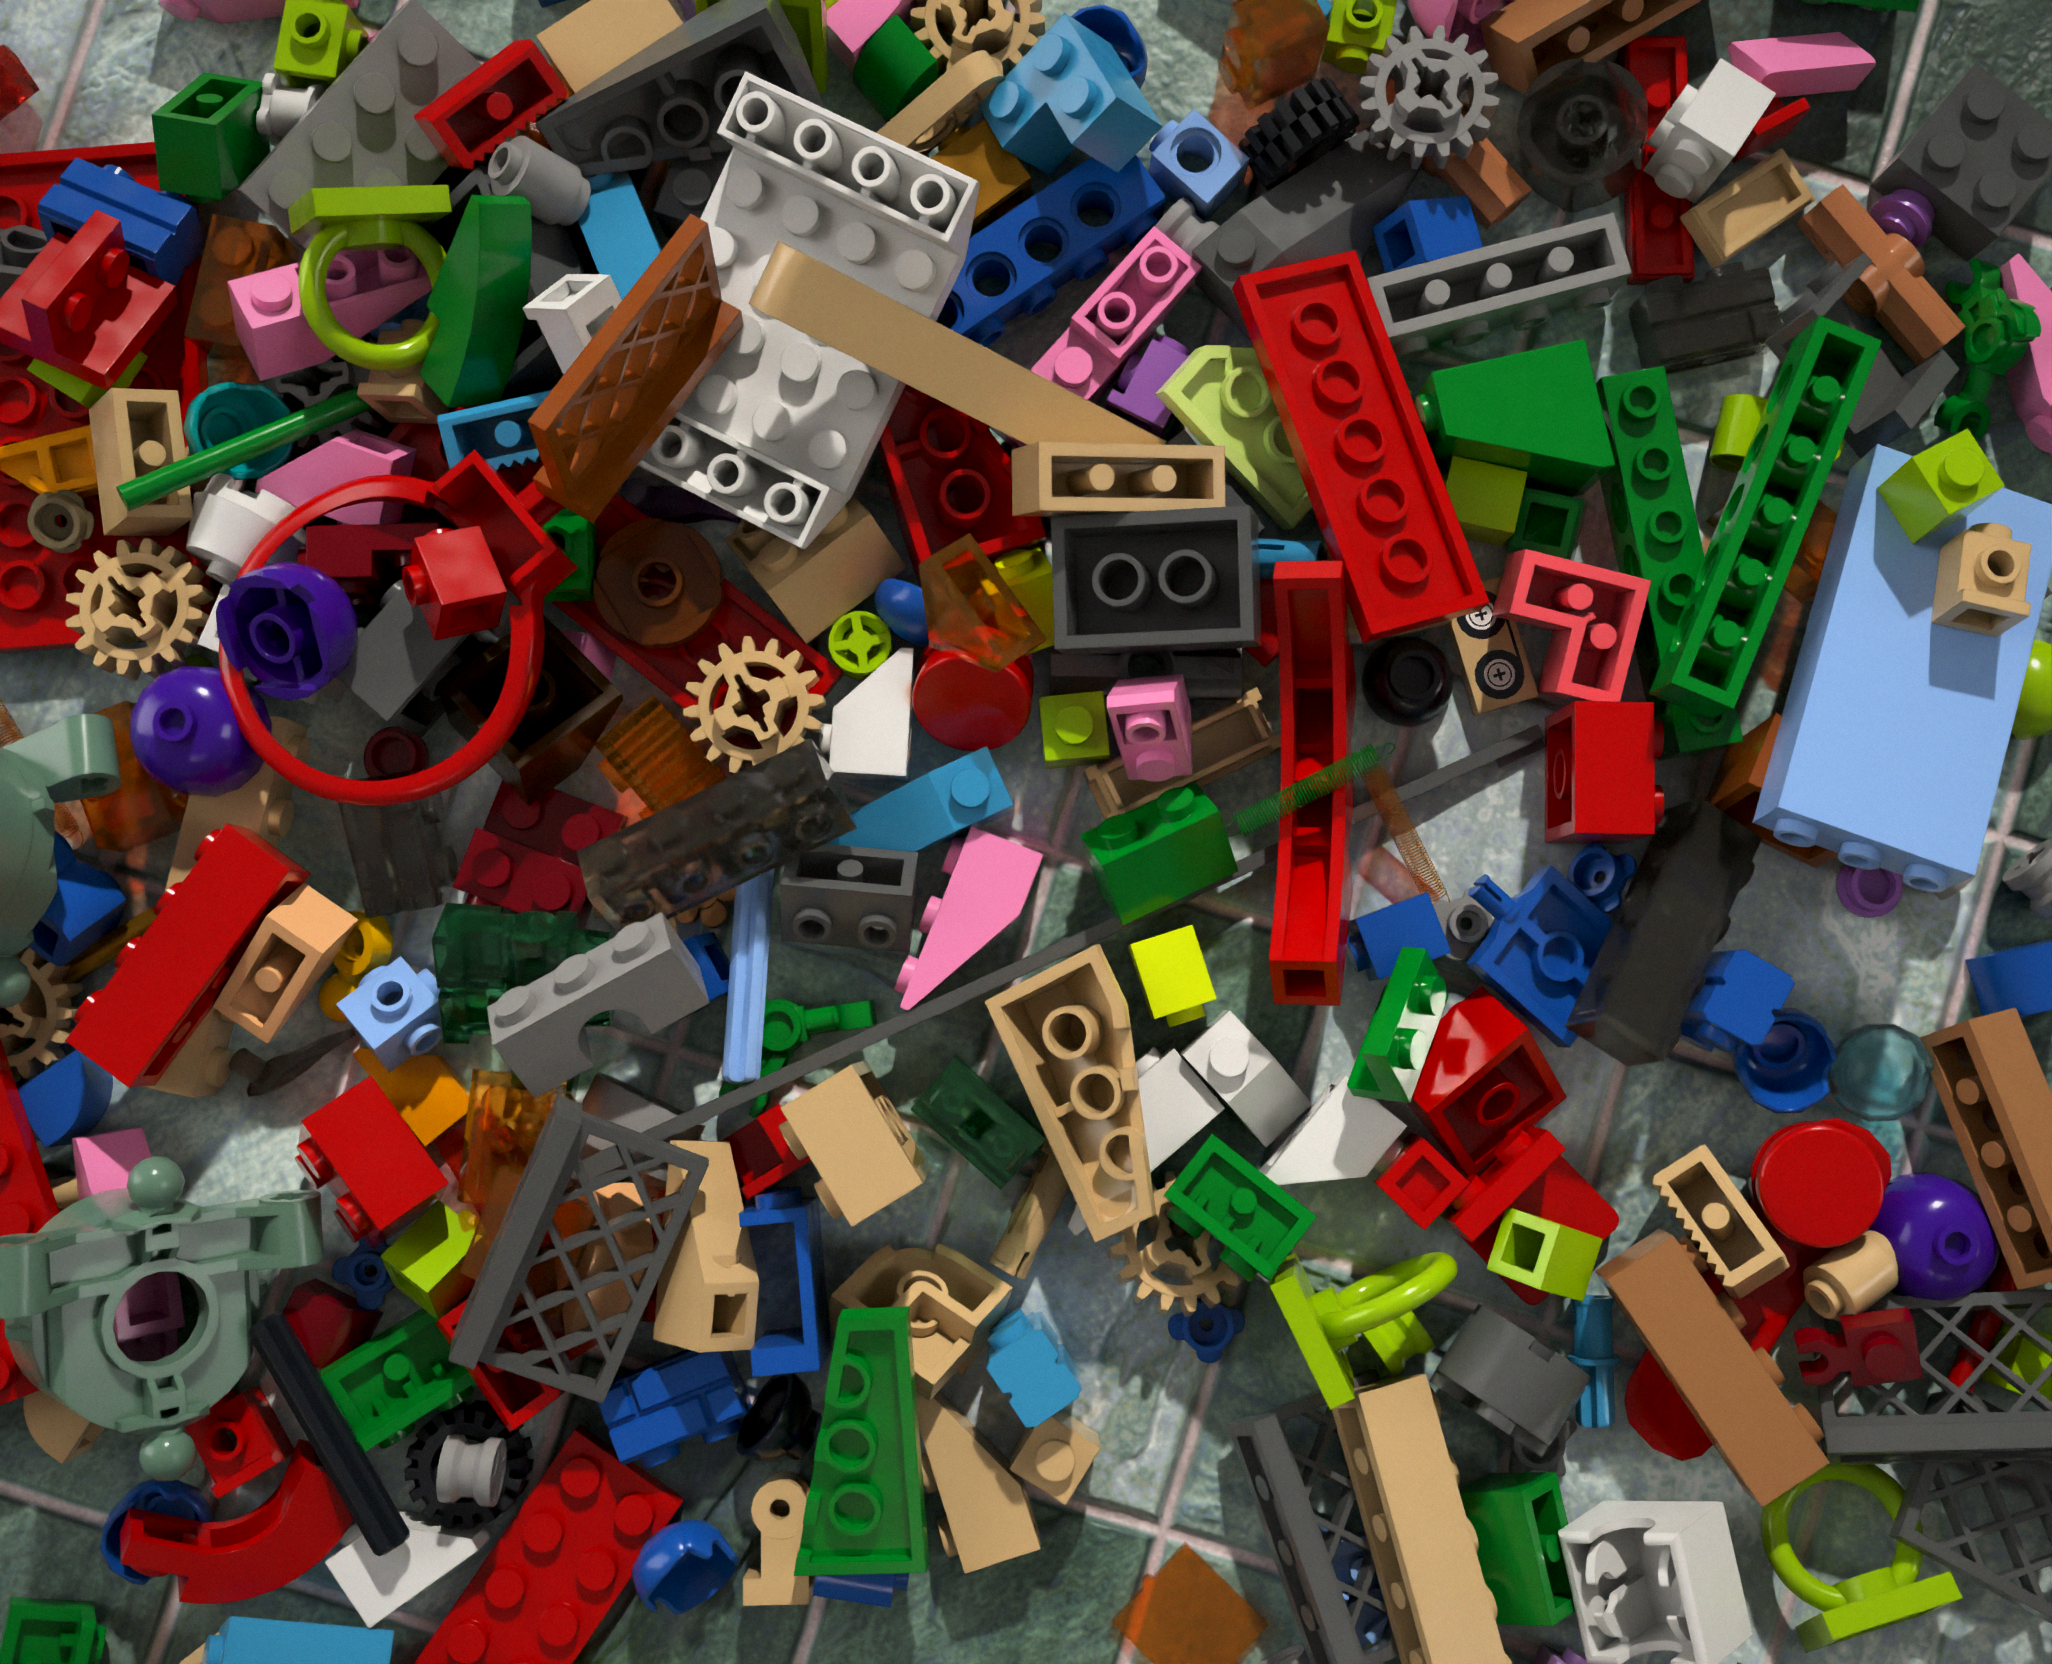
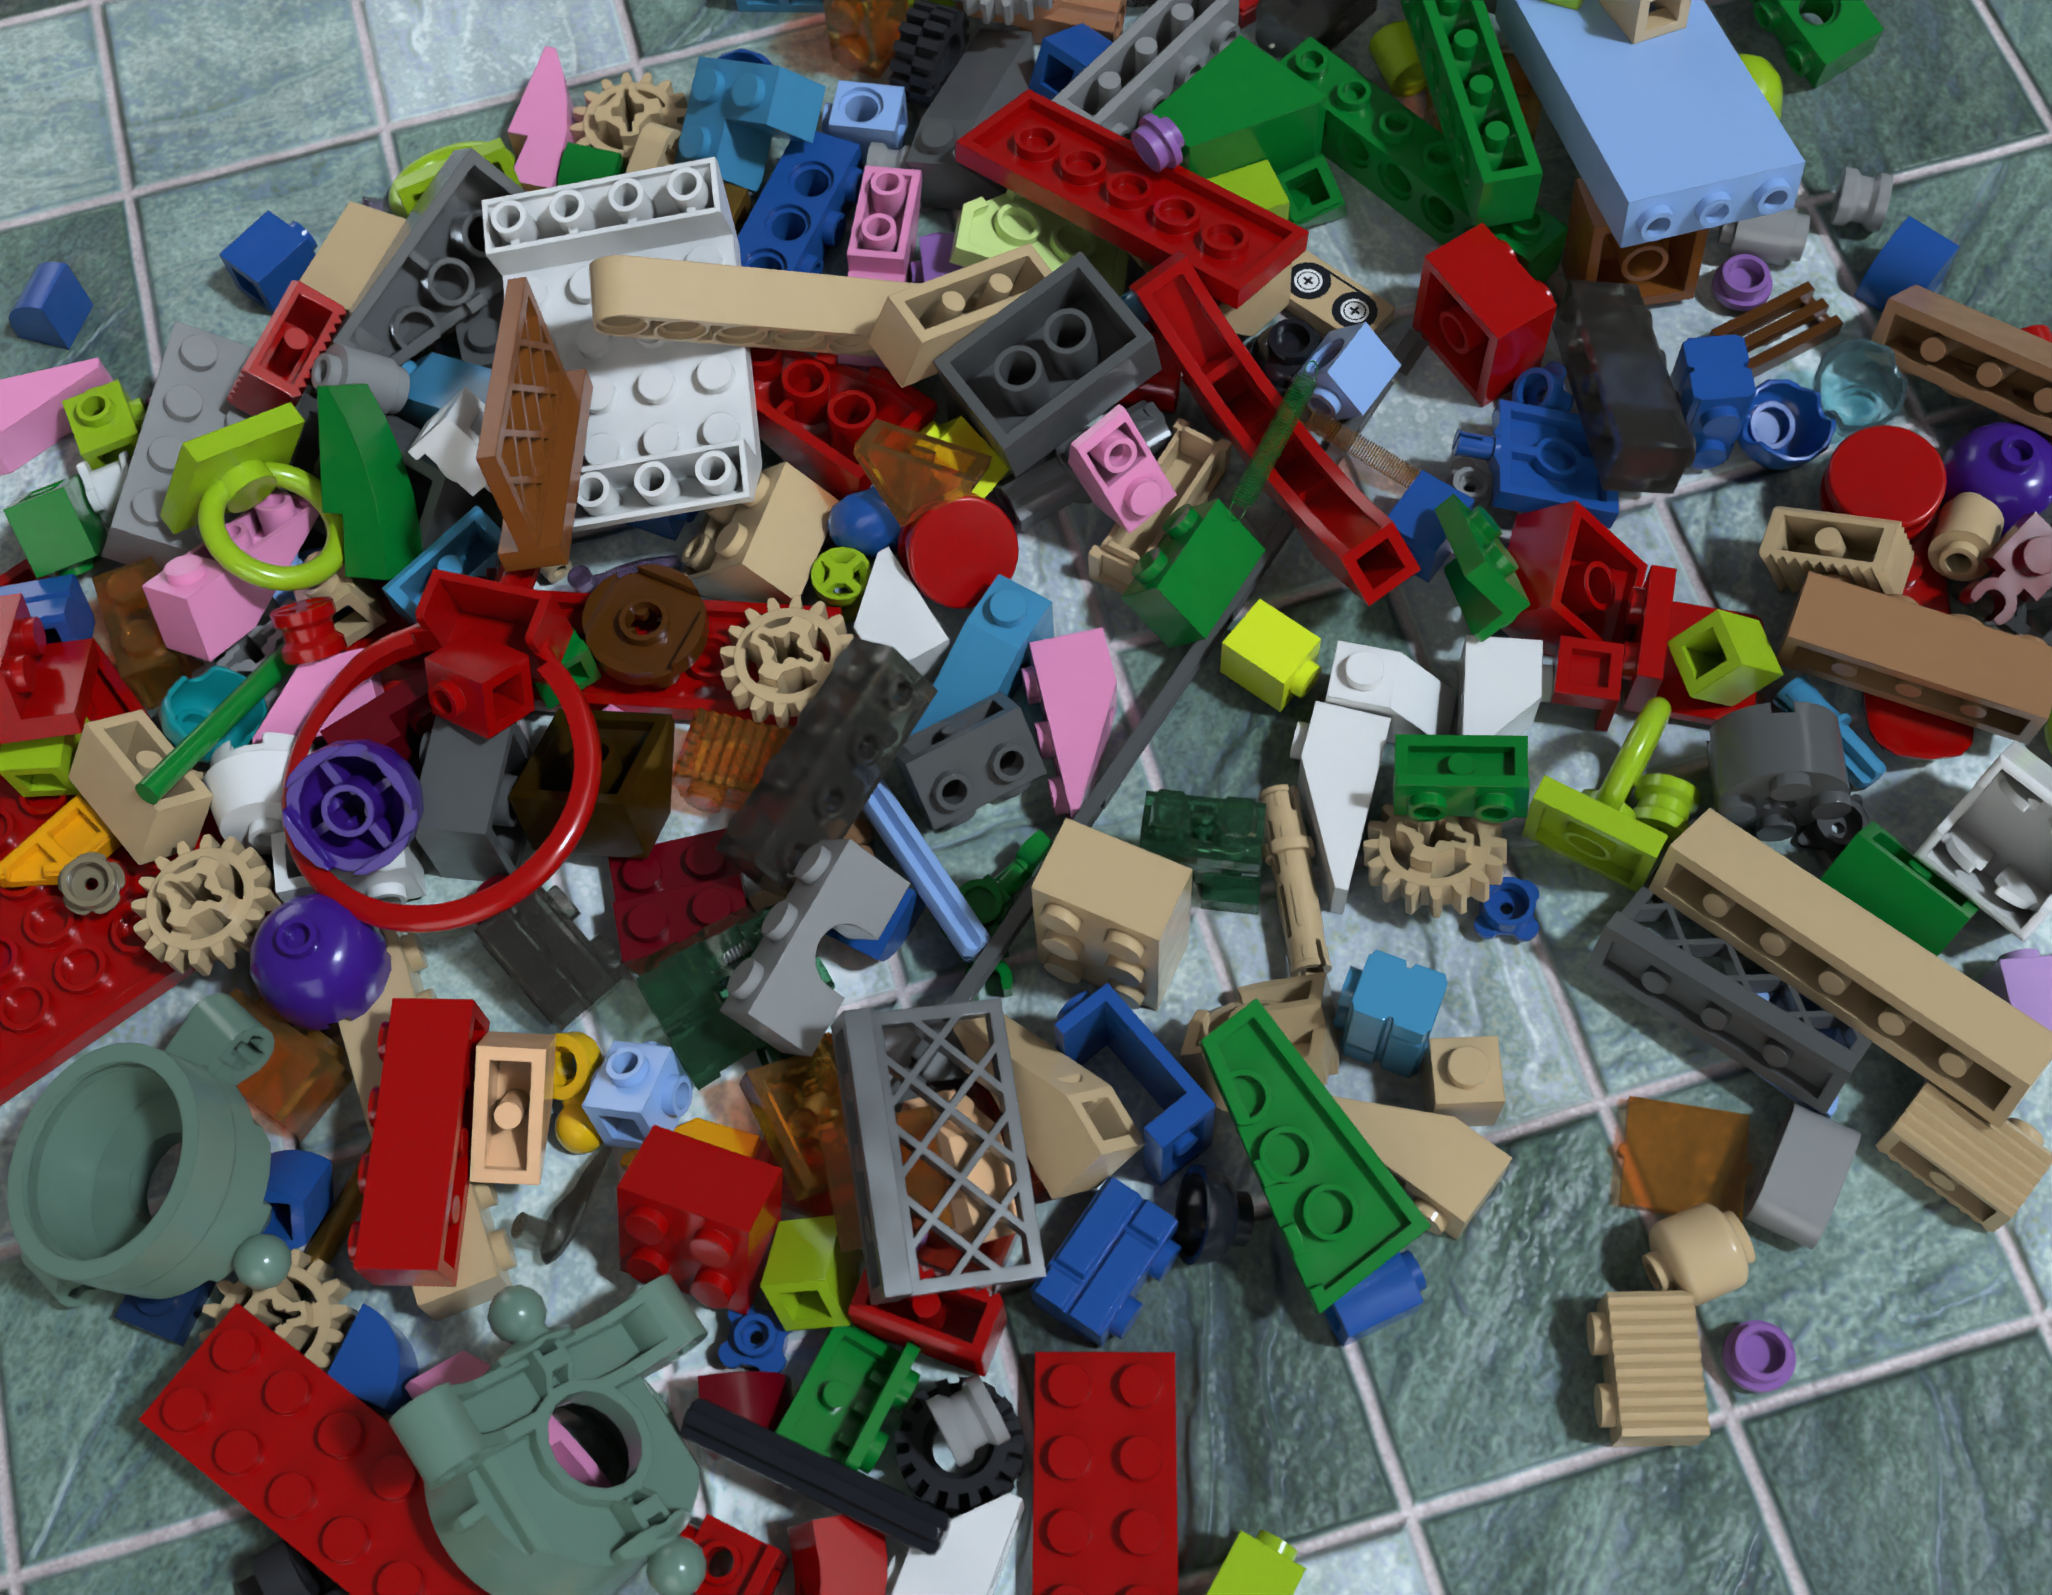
camera: 30 degrees left, 20 degrees down
blue hair [632,1520,739,1615] -> none
red panel [722,1101,811,1200] -> none
tan leg [743,1471,815,1606] -> none
tan wedge [984,944,1156,1243] -> none
lime brick [1038,691,1110,769] -> none
coral brick [1492,549,1651,702] -> none
none -> red wheel [269,596,347,665]
none -> medium lavender plate [1131,113,1185,172]
none -> light blue brick [1291,322,1401,423]
none -> reddish brown tile [1709,281,1843,378]

